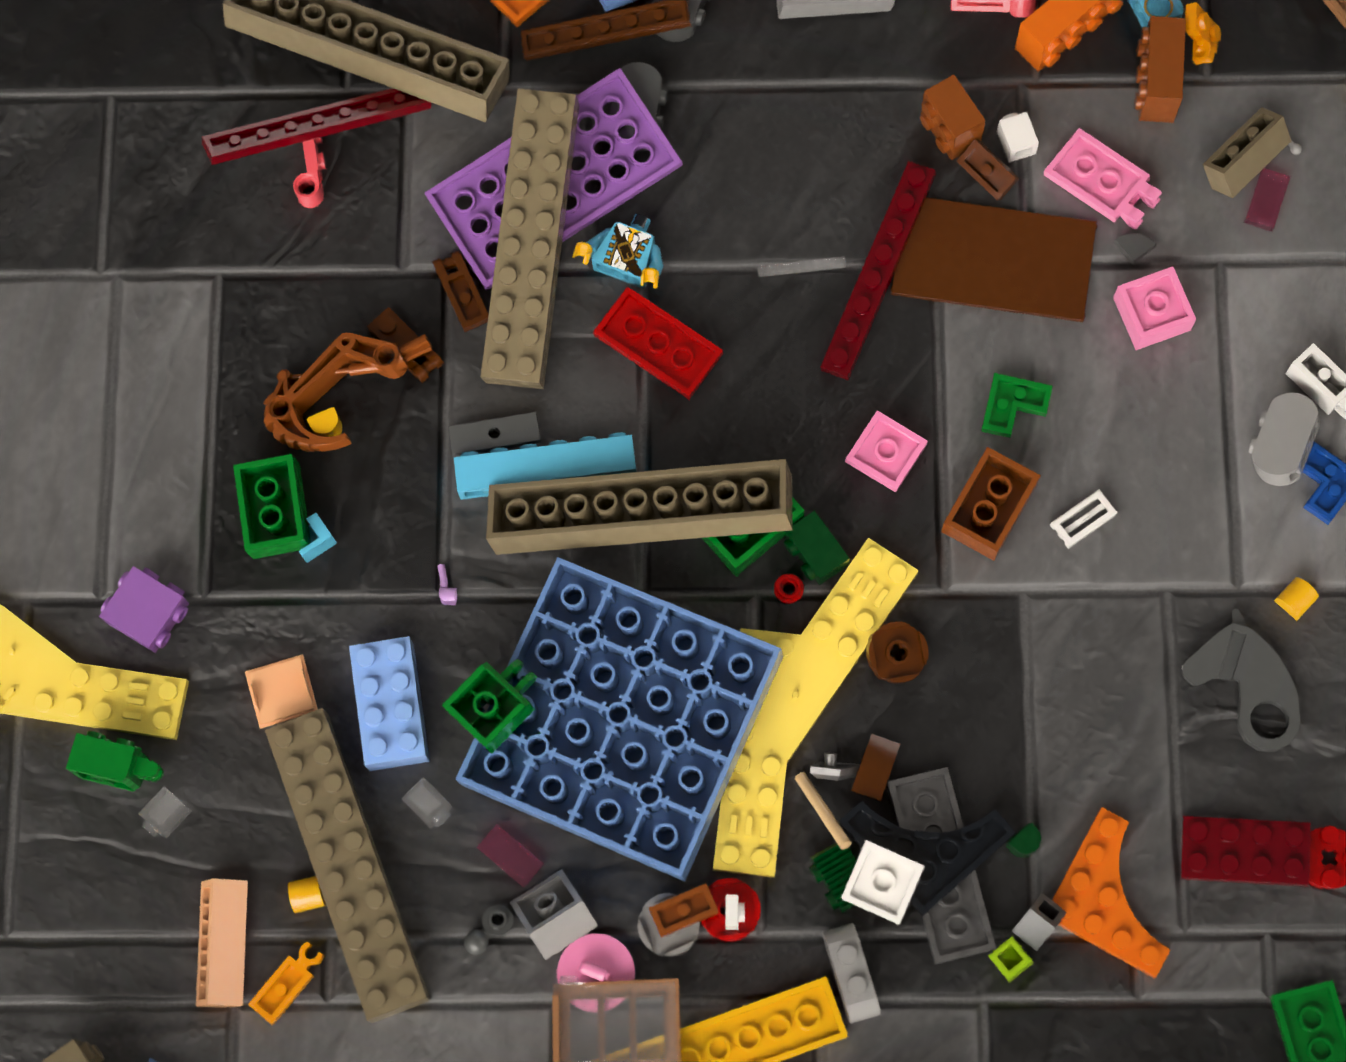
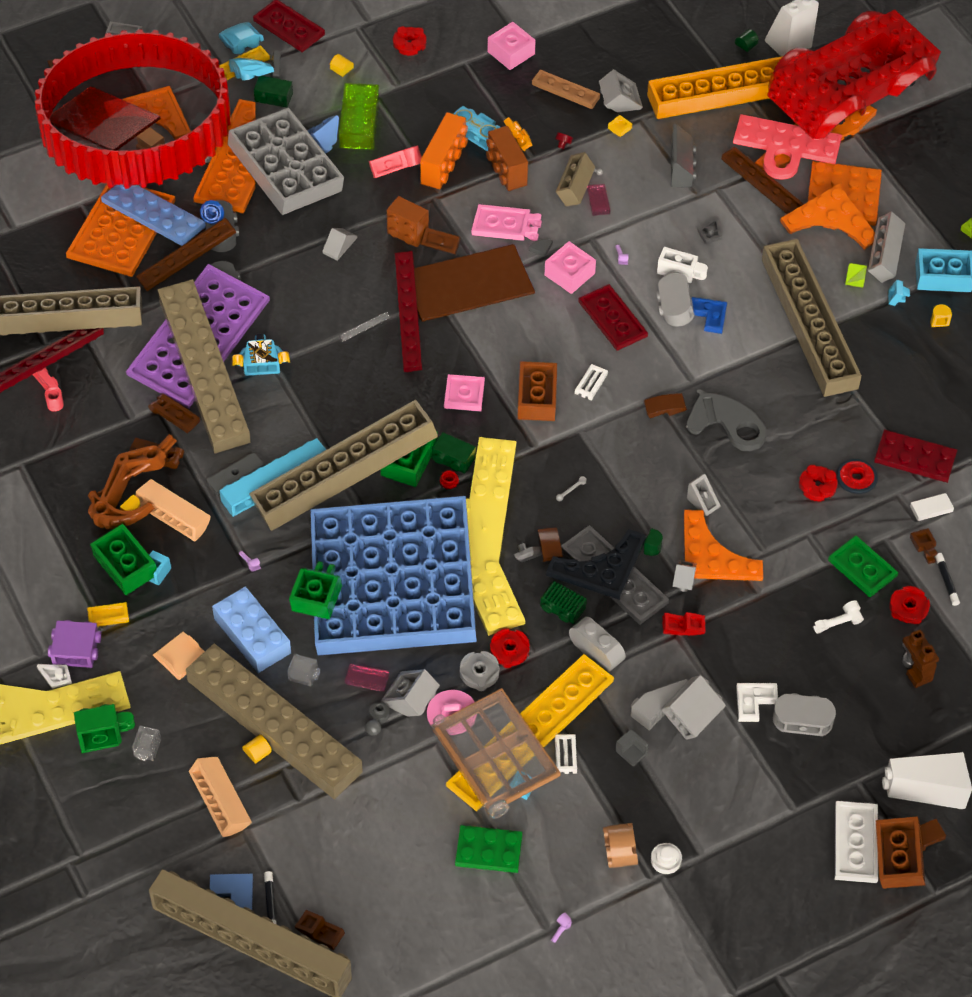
camera: 35 degrees left, 20 degrees down
light orange plate [248,942,324,1025] -> none
red plate [593,286,723,400] -> none
dark orange plate [649,883,719,938] -> none
white plate [726,895,745,930] -> none
tan bar [795,772,852,850] -> none
white plate [841,840,925,924] -> none
reddish brown plate [866,621,929,683] -> none
green plate [981,373,1053,438] -> none
lime slope [988,936,1033,983] -> none
white brick [997,112,1039,163] -> none
dark red plate [1181,816,1311,887] -> none
yellow brick [1274,577,1319,621] -> none
none -> white piece [37,664,72,689]
none -> yellow tile [87,602,129,627]
none -> light nougat brick [136,479,210,541]
none -> light grey slope [323,228,357,261]
none -> dark red tile [555,132,573,150]
none -> light grey hinge [556,476,587,501]
none -> dark red tile [578,284,648,351]
none -> lavender hand [615,245,628,265]
none -> reddish brown slope [644,393,687,419]
none -> red slope [662,612,706,635]
none -> light grey slope [687,473,721,516]

